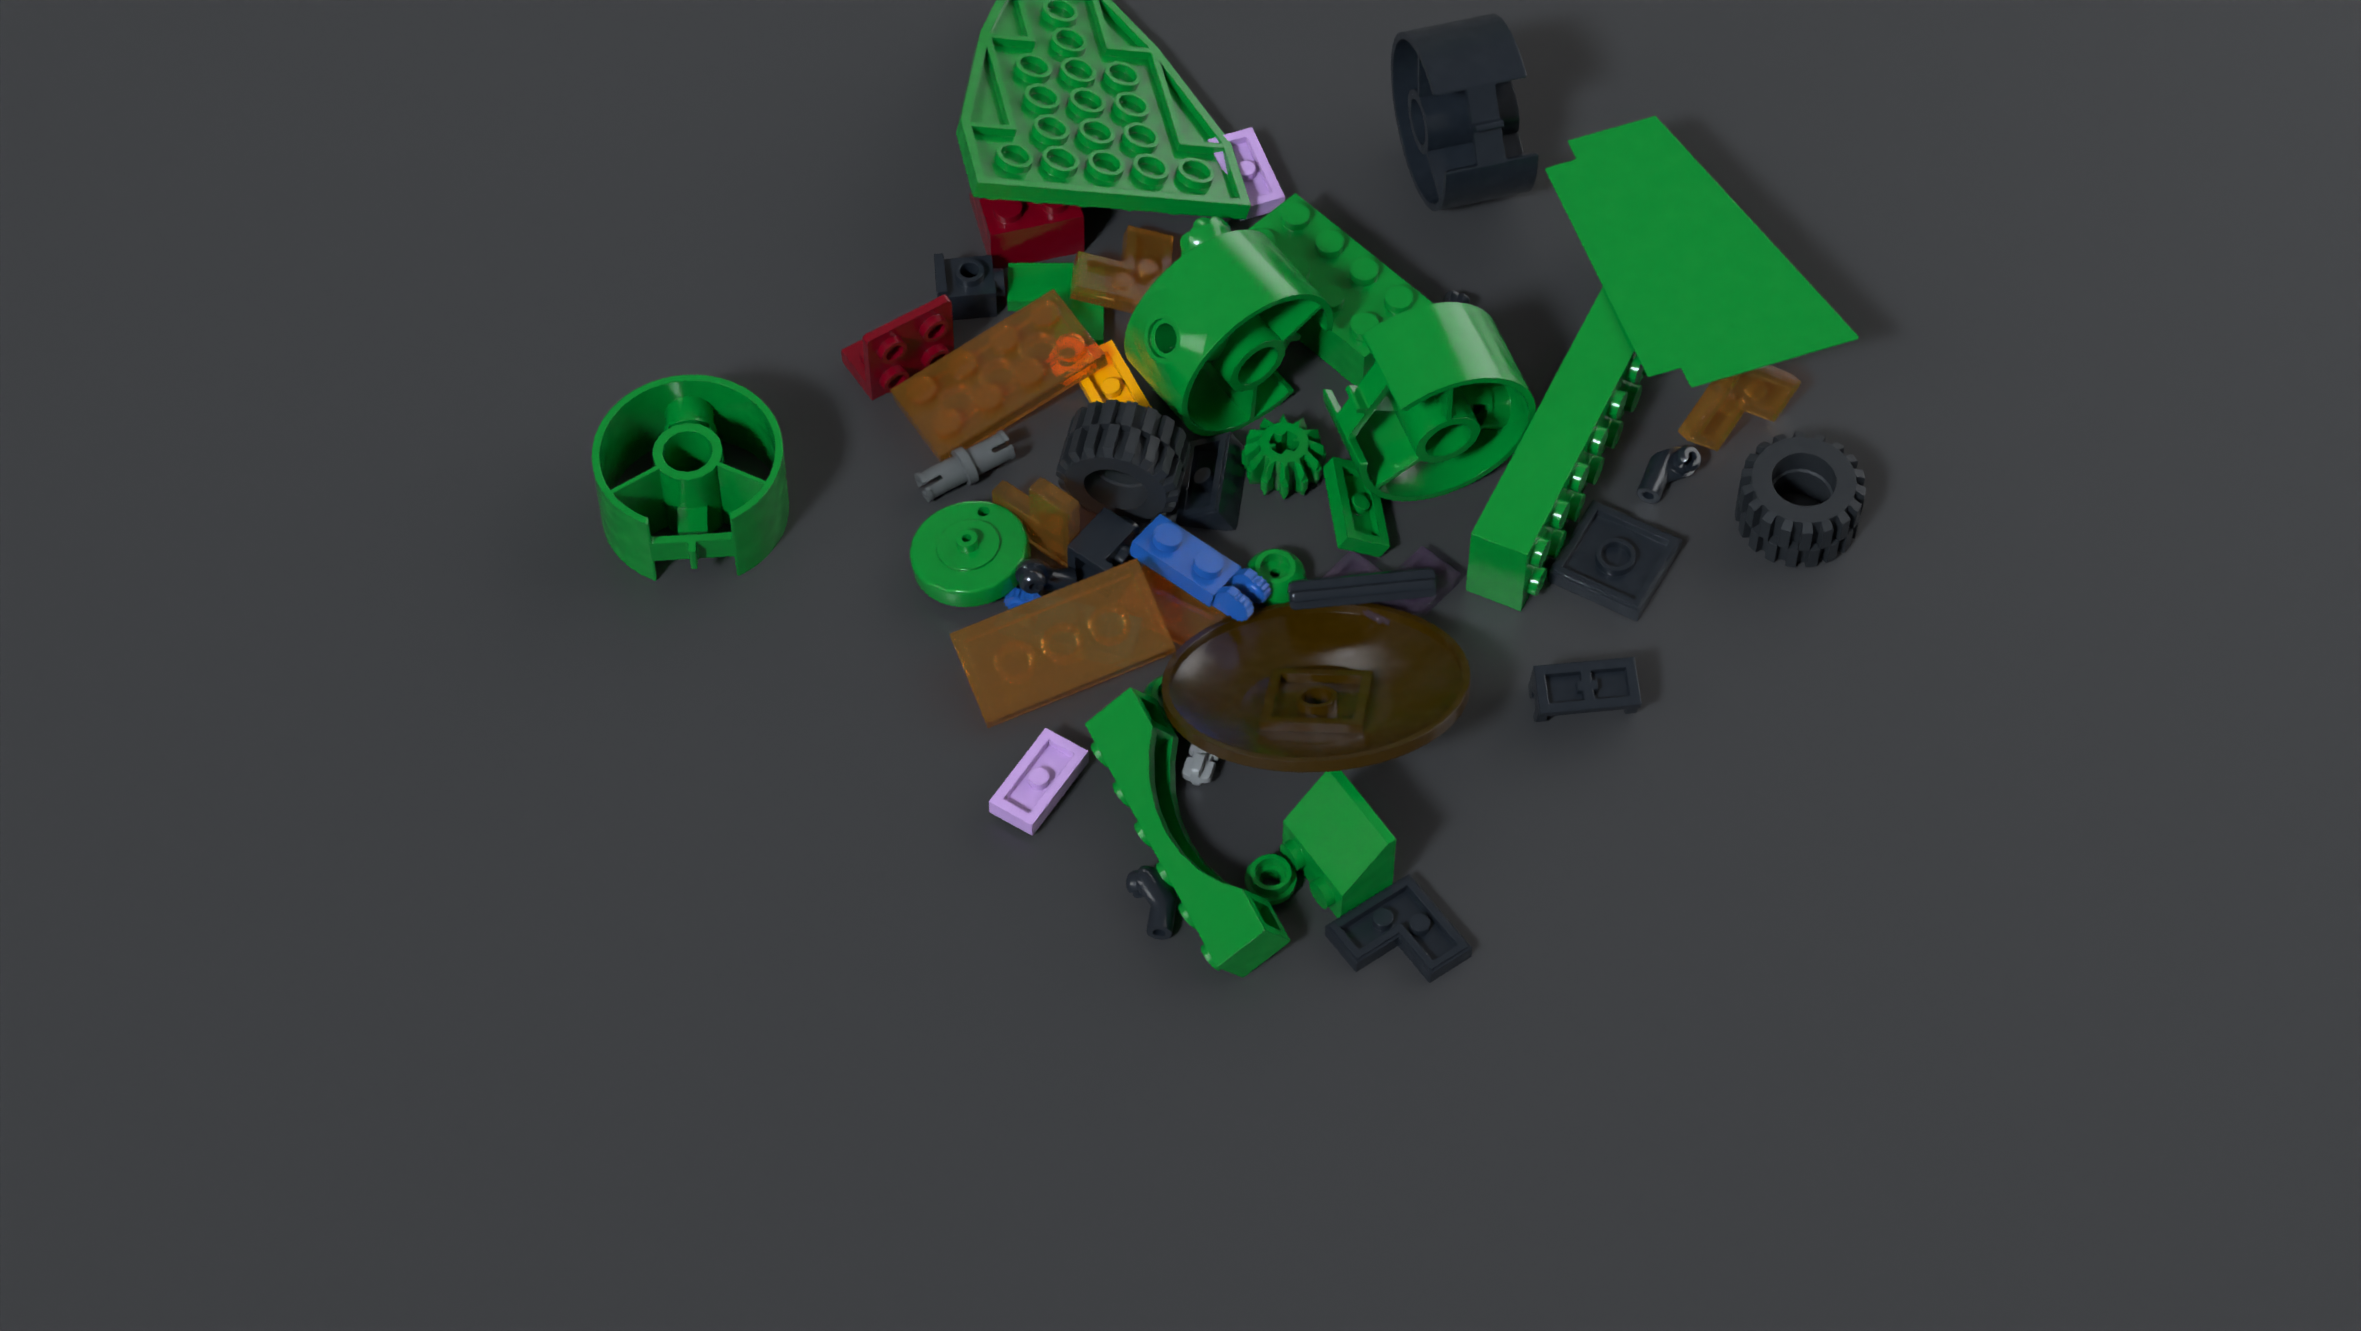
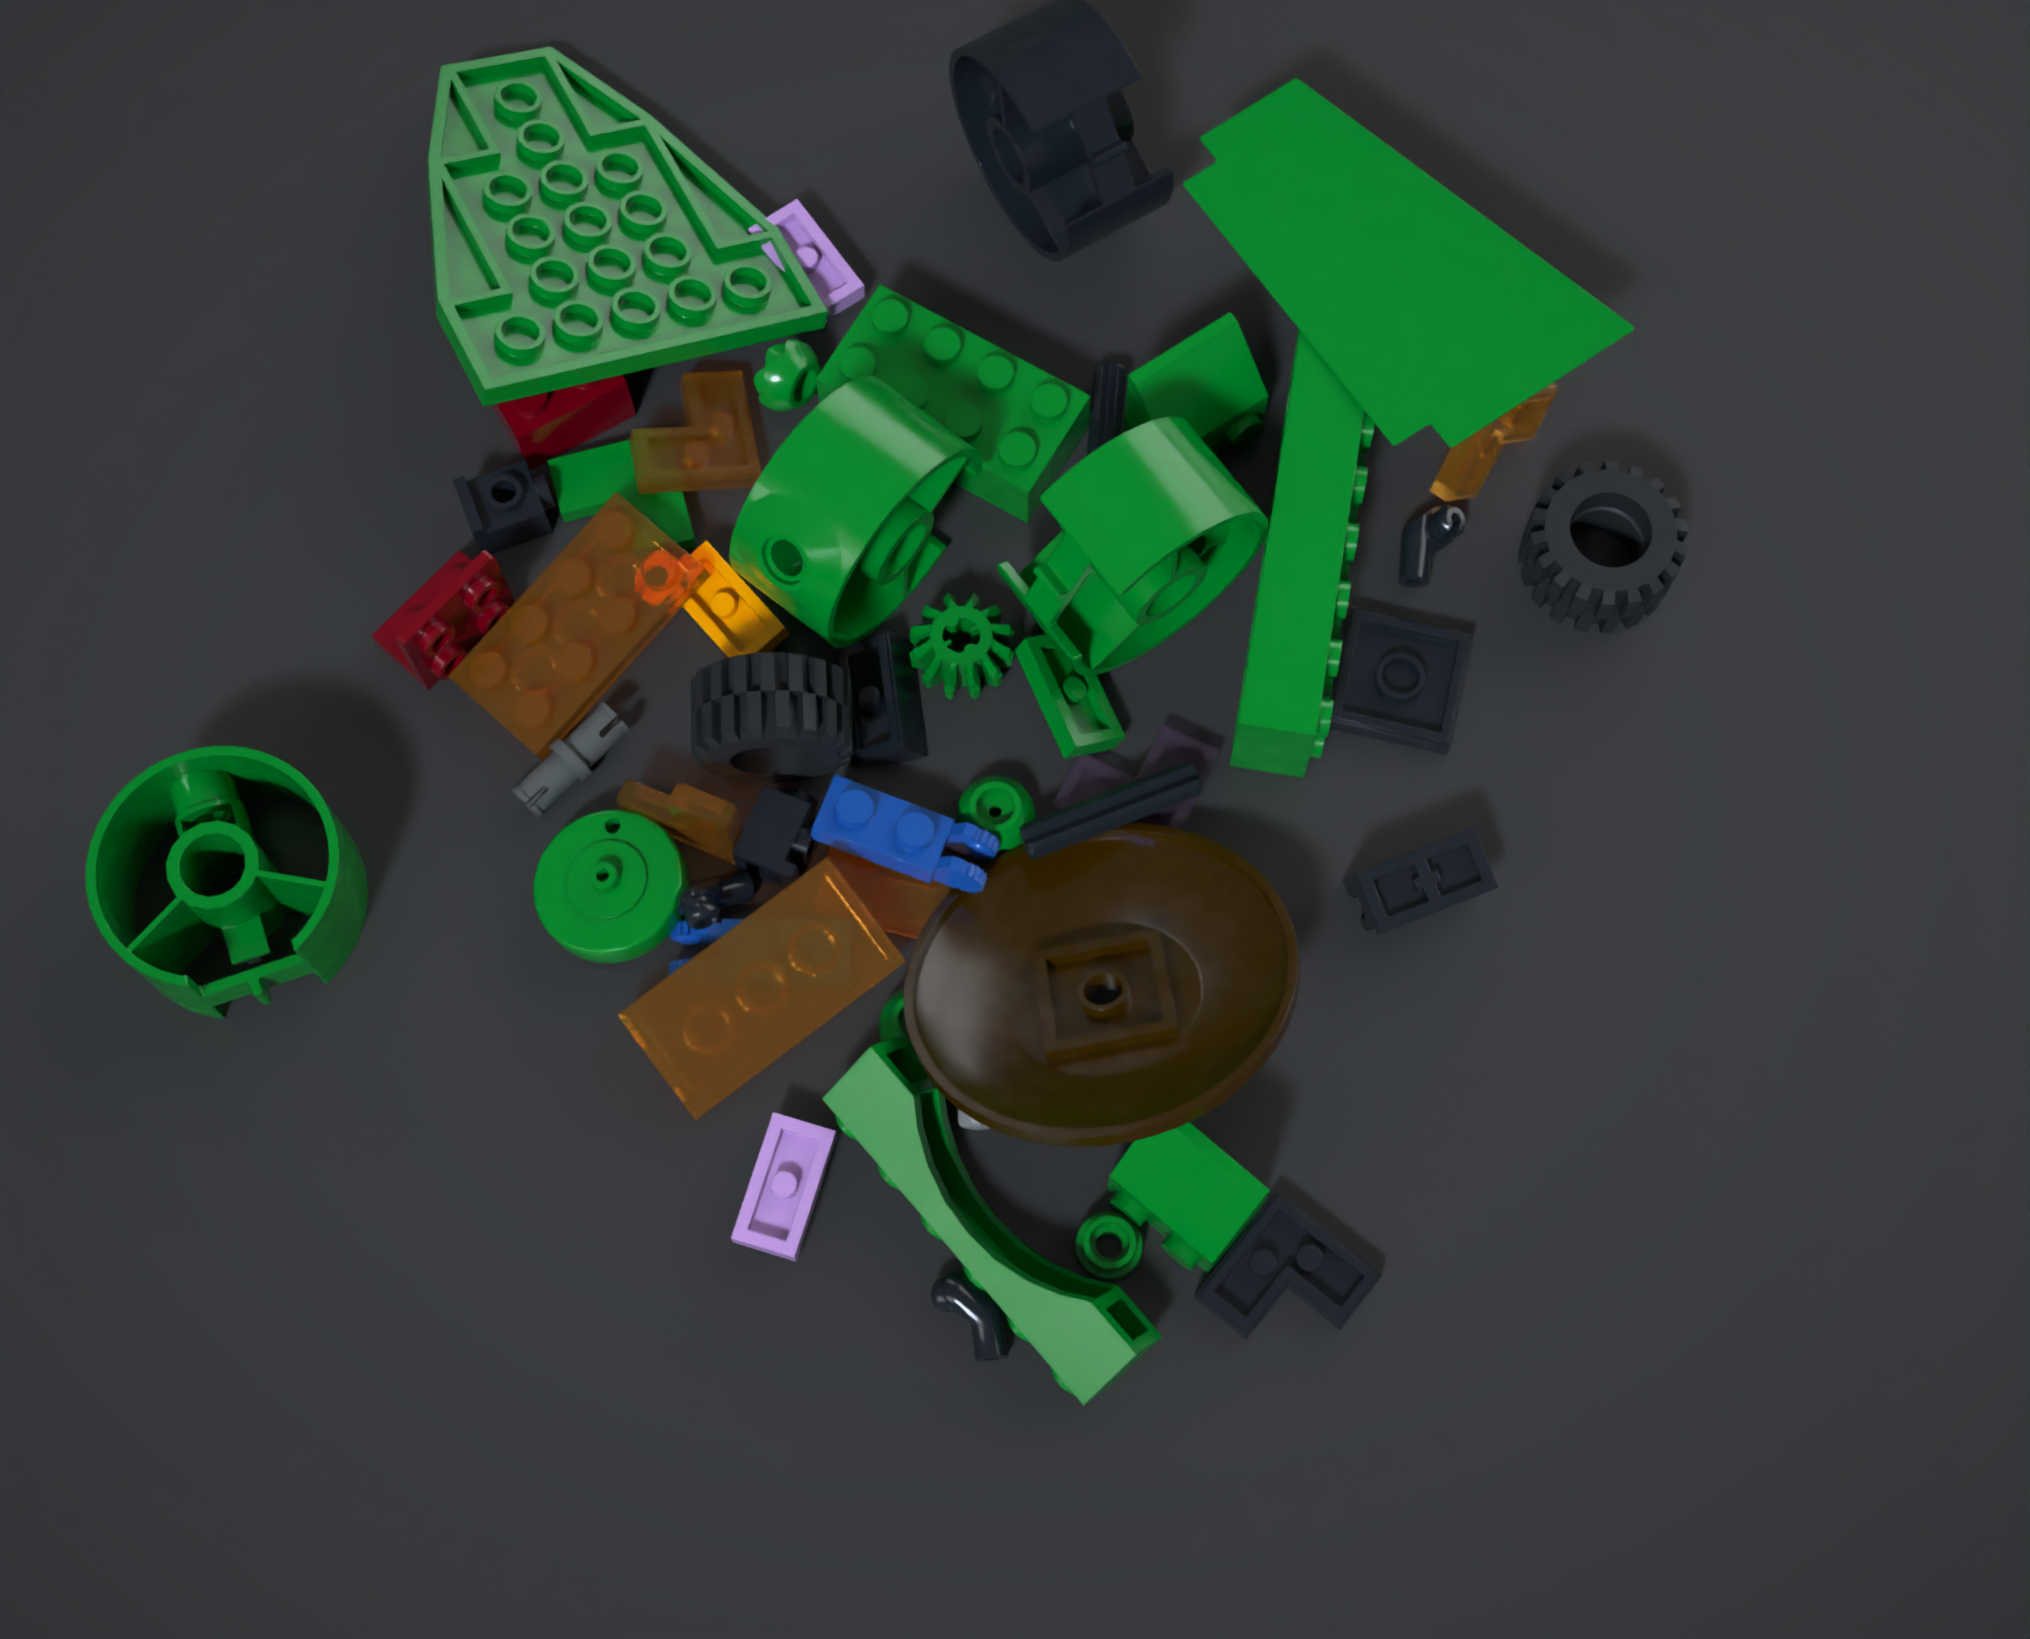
camera: 15 degrees left, 15 degrees up
none -> green slope [1123,312,1269,454]

